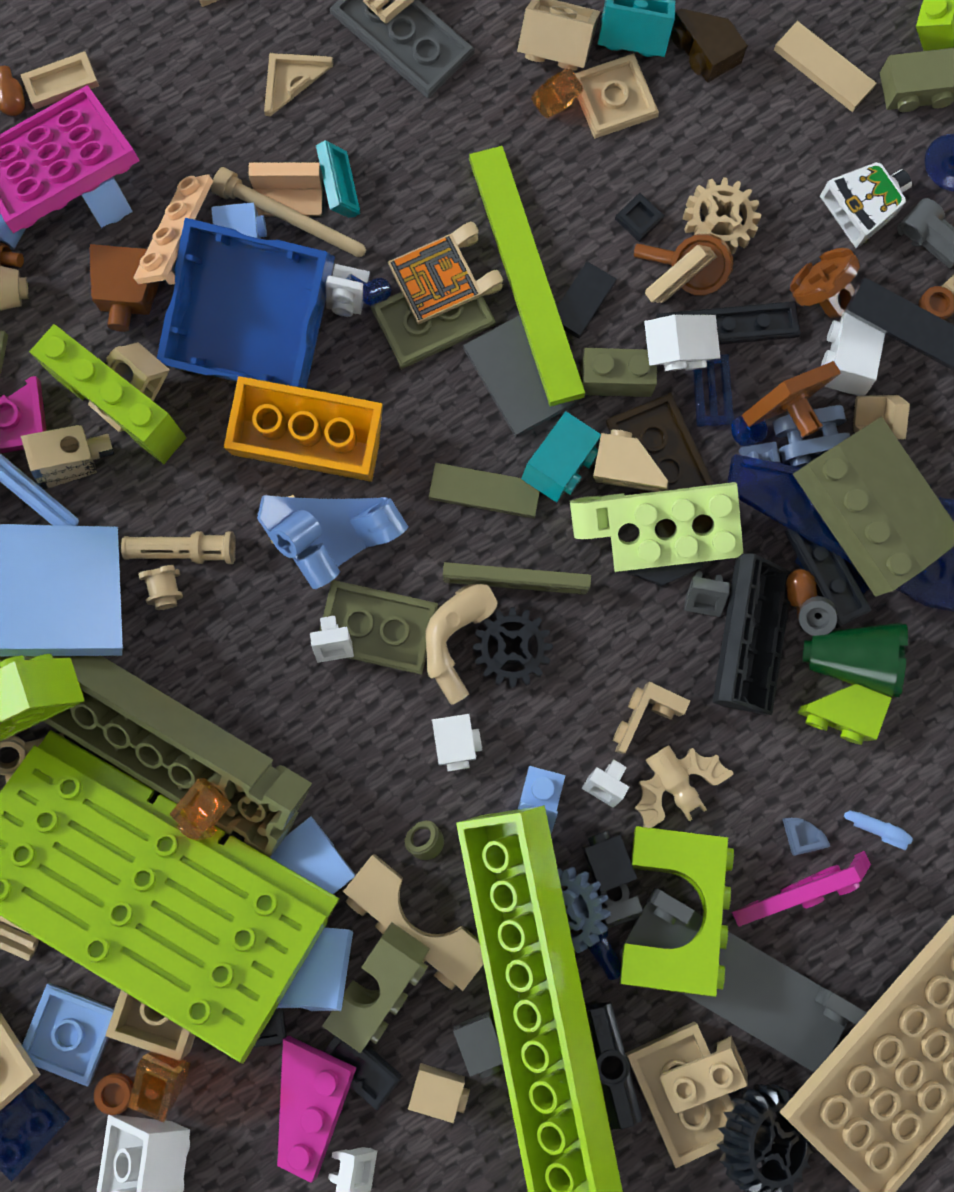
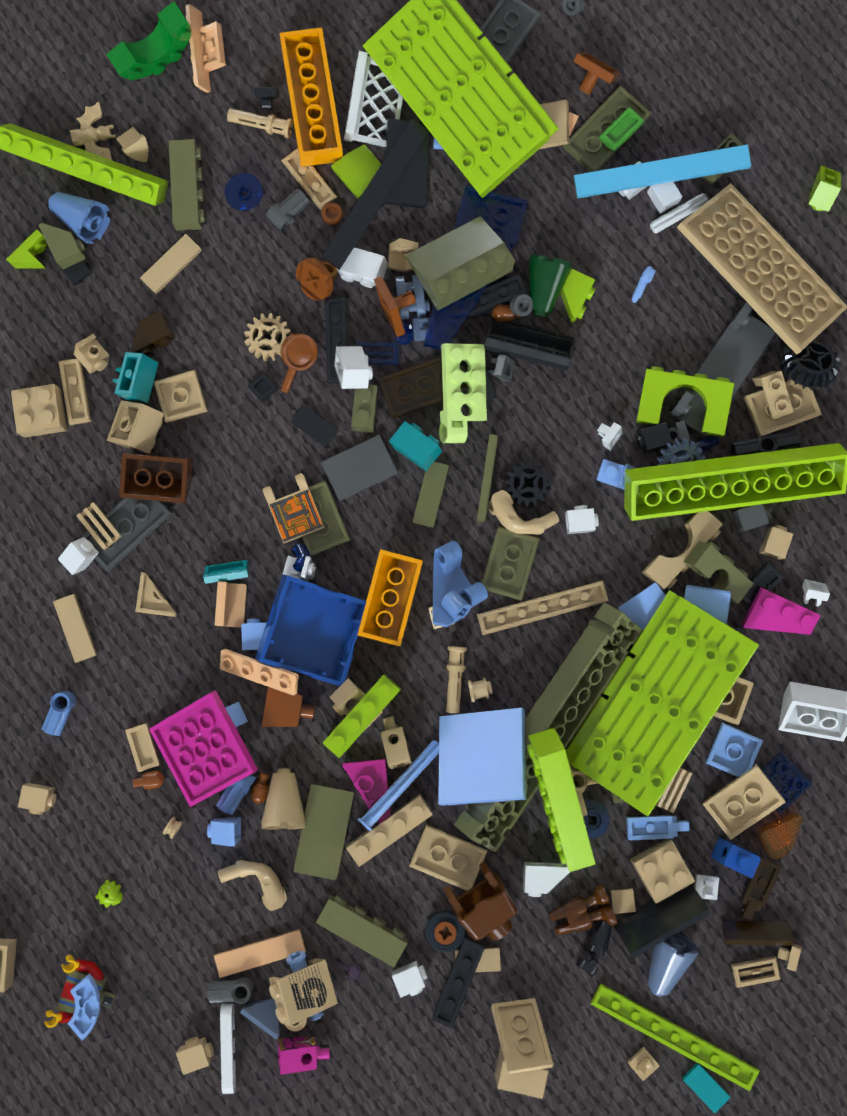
camera: 85 degrees left, 5 degrees up
dark orange tile [94,1073,135,1115] -> none
clear orange slope [128,1051,191,1123] -> none
clear orange bracket [169,778,232,841] -> none
tan piece [211,167,366,257] -> none
white tile [310,616,354,663] -> none
olive piece [405,820,444,861] -> none
lime tile [469,146,585,407] -> none
clear orange slope [531,68,583,118] -> none
tan slope [593,430,668,492] -> none
tan bracket [613,682,690,754] -> none
tan animal [635,745,733,828] -> none
tan tile [645,245,717,303] -> none
dark pink wing [732,851,871,927] -> none
sand blue tile [783,818,831,856] -> none
white torso [820,162,912,248] -> none
none -> reddish brown slope [119,453,193,503]
none -> tan tile [477,581,609,635]

